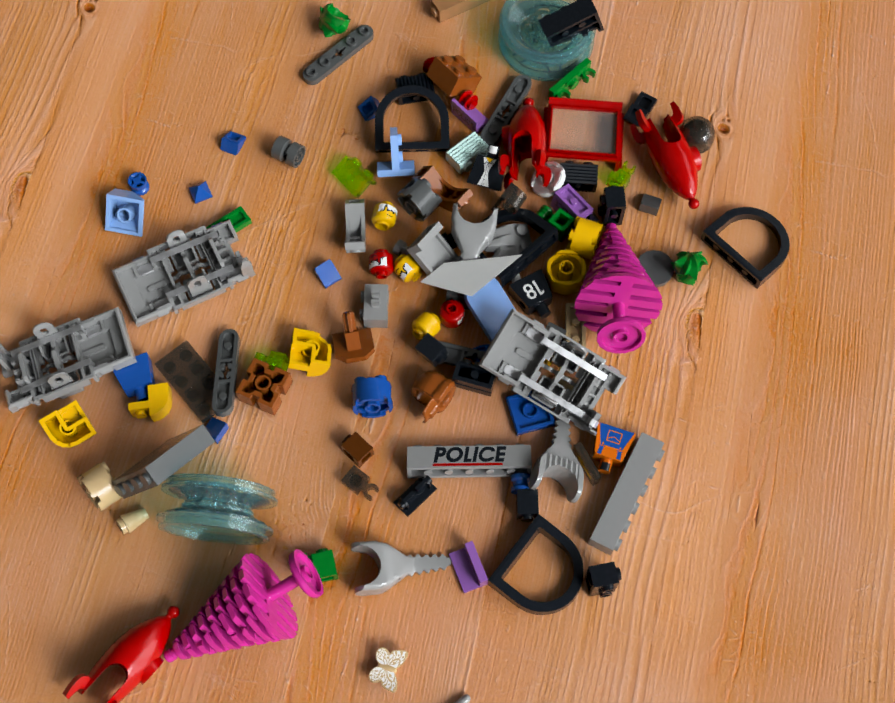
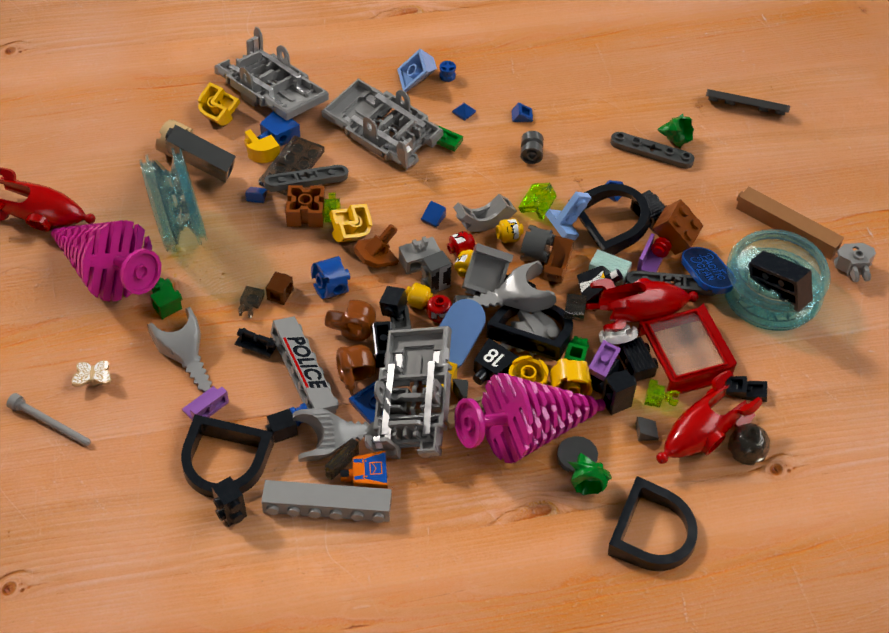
camera: 65 degrees right, 15 degrees down
white sticker [421,254,523,296] -> none
green plate [548,58,596,100] -> none
none -> dark orange piece [336,345,376,396]
none -> dark grey brick [421,250,452,294]
none -> tile [681,247,736,294]

